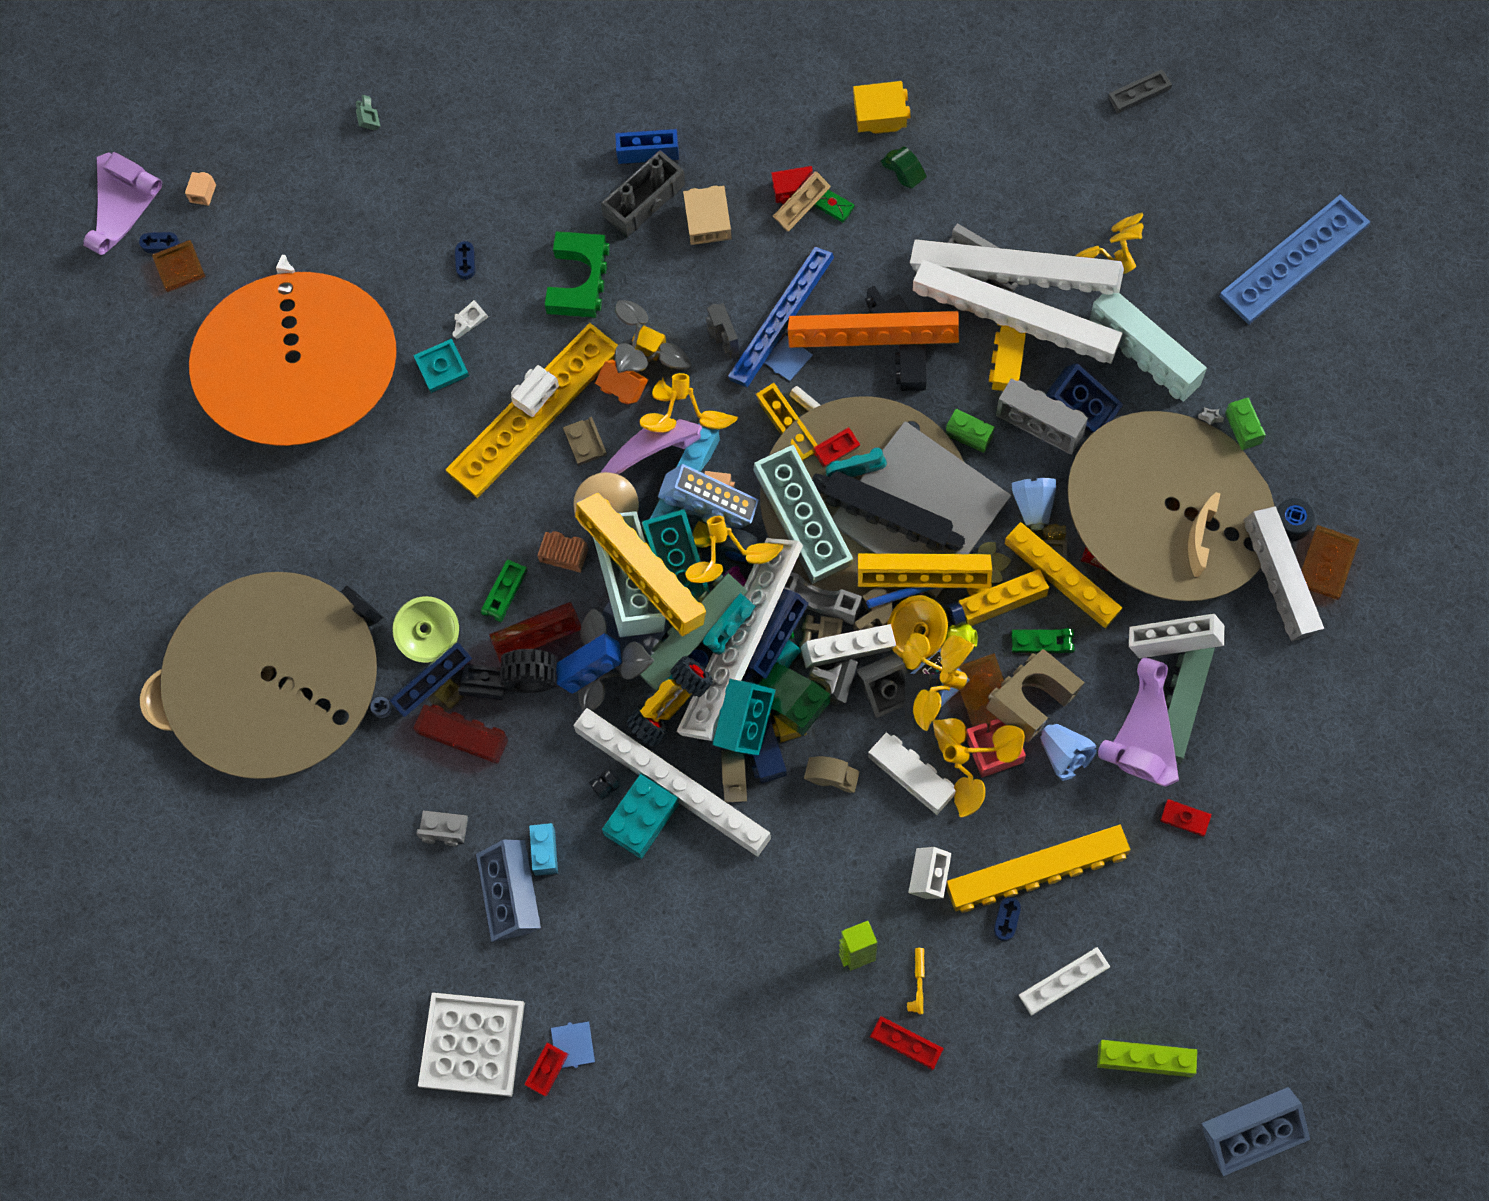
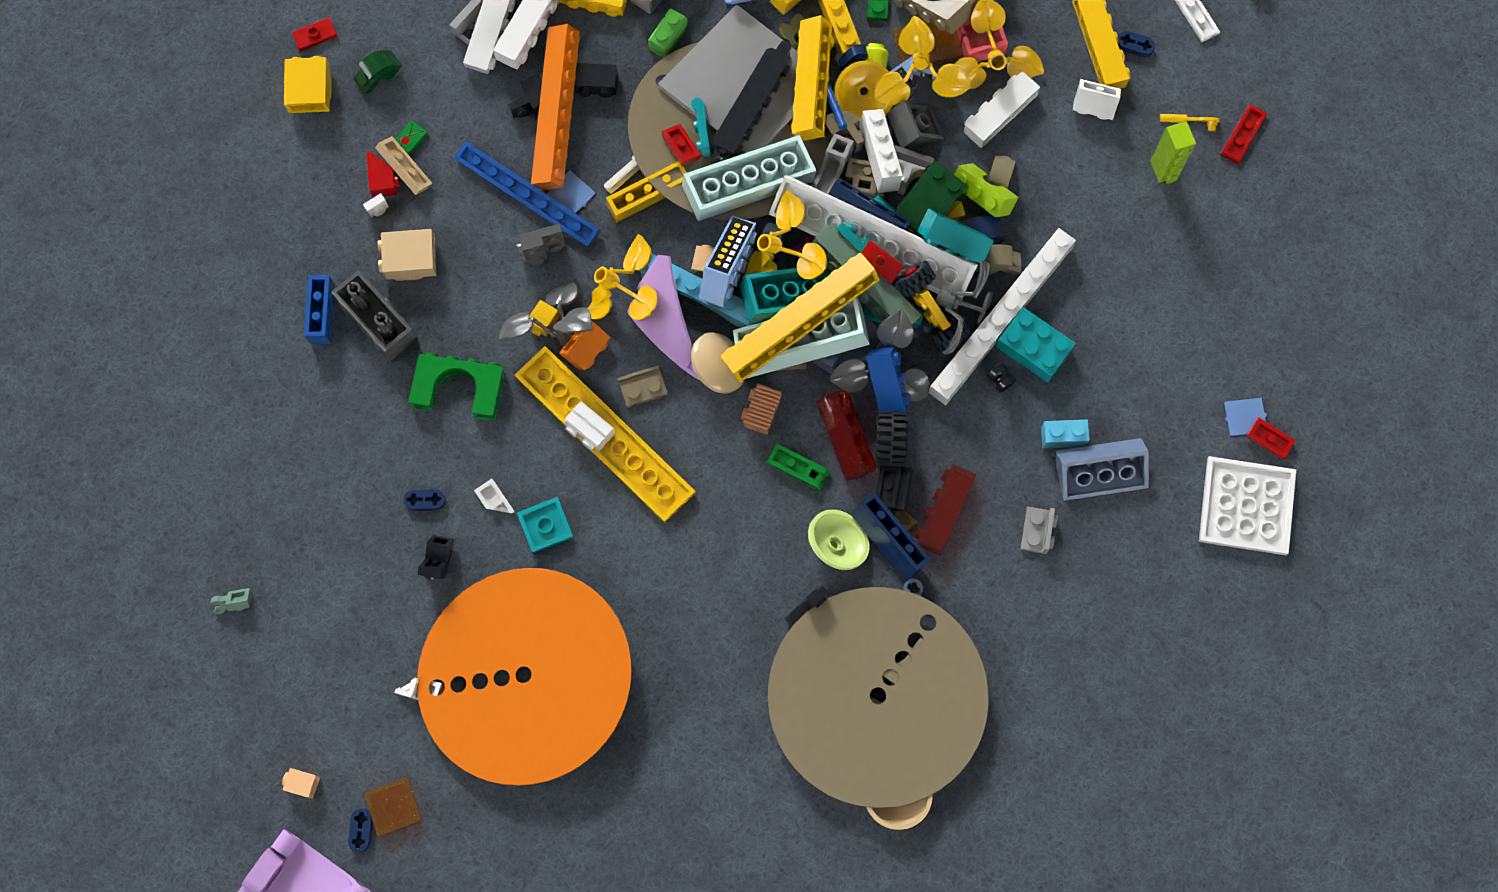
camera: 90 degrees left, 5 degrees up
none -> red plate [292,17,338,51]
none -> white plate [363,194,389,218]
none -> black brick [418,535,454,580]
none -> red plate [861,240,905,284]
none -> dark grey plant [936,260,993,354]
none -> lime arch [954,163,1019,217]

